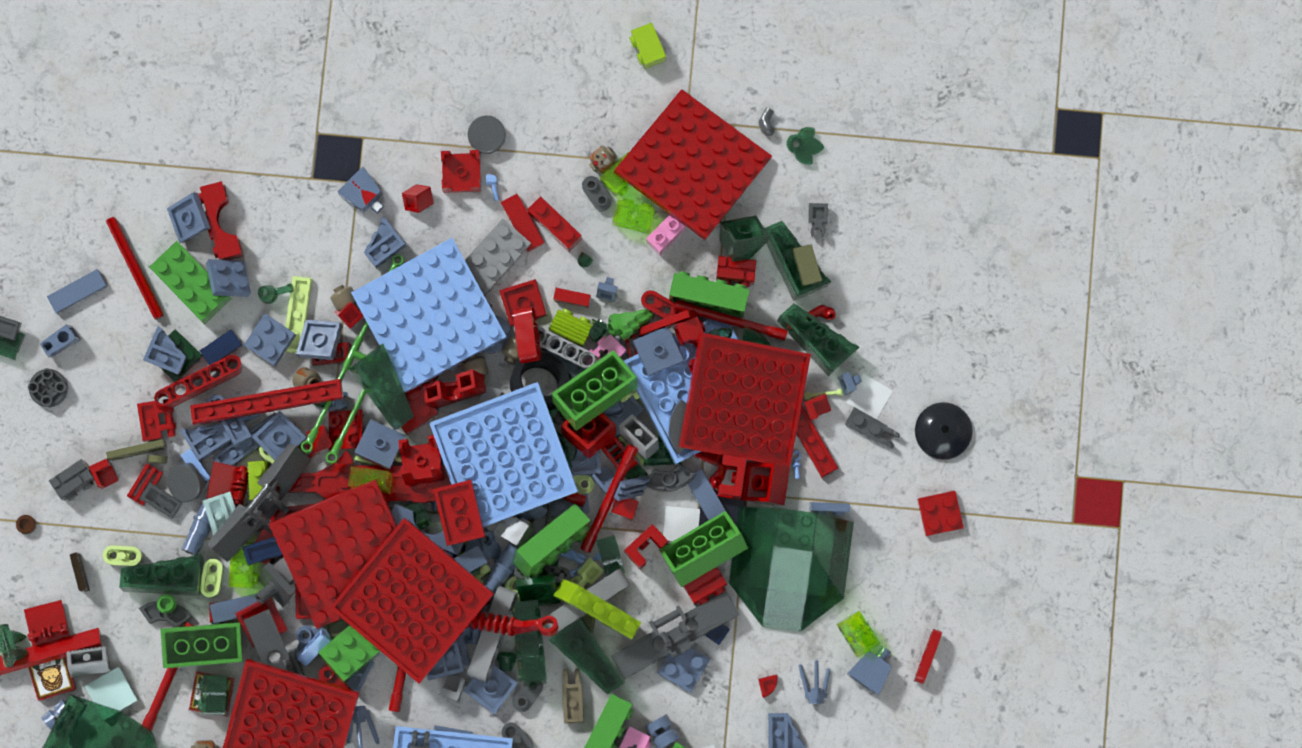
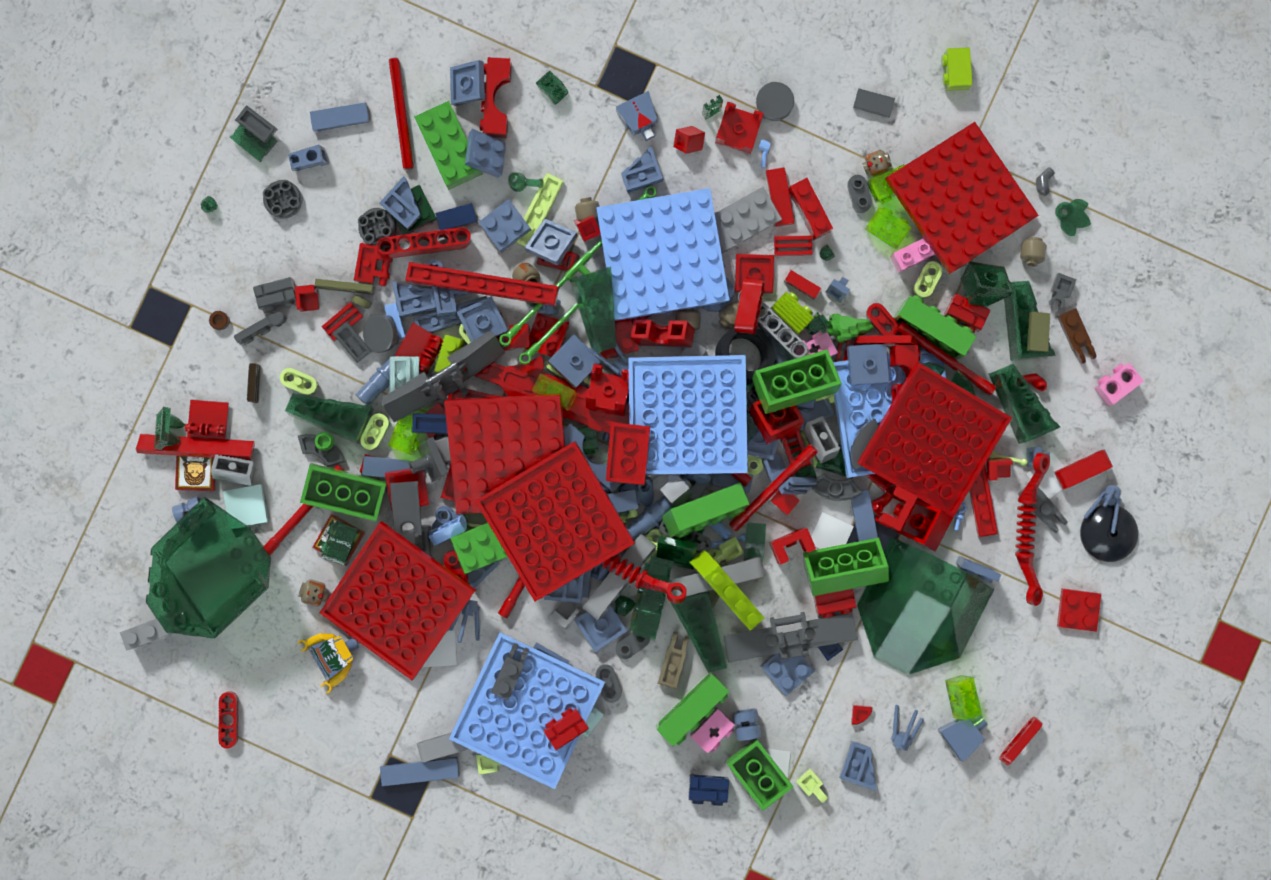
camera: 20 degrees right, 5 degrees up
none -> dark grey hinge [234,311,287,345]
none -> dark grey tile [358,208,396,246]
none -> clear green bracket [536,71,569,105]
none -> sand blue plant [588,338,629,376]
none -> clear green tile [702,95,723,120]
none -> red tile [774,235,813,256]
none -> dark grey tile [853,88,895,118]
none -> yellowish green plate [913,261,942,298]
none -> red piece [1015,453,1050,606]
none -> dark tan head [1020,237,1047,267]
none -> red beam [1054,449,1113,490]
none -> reddish brown hinge [1057,308,1097,364]
none -> sand blue plant [1084,485,1122,534]
none -> bright pink brick [1094,363,1144,406]

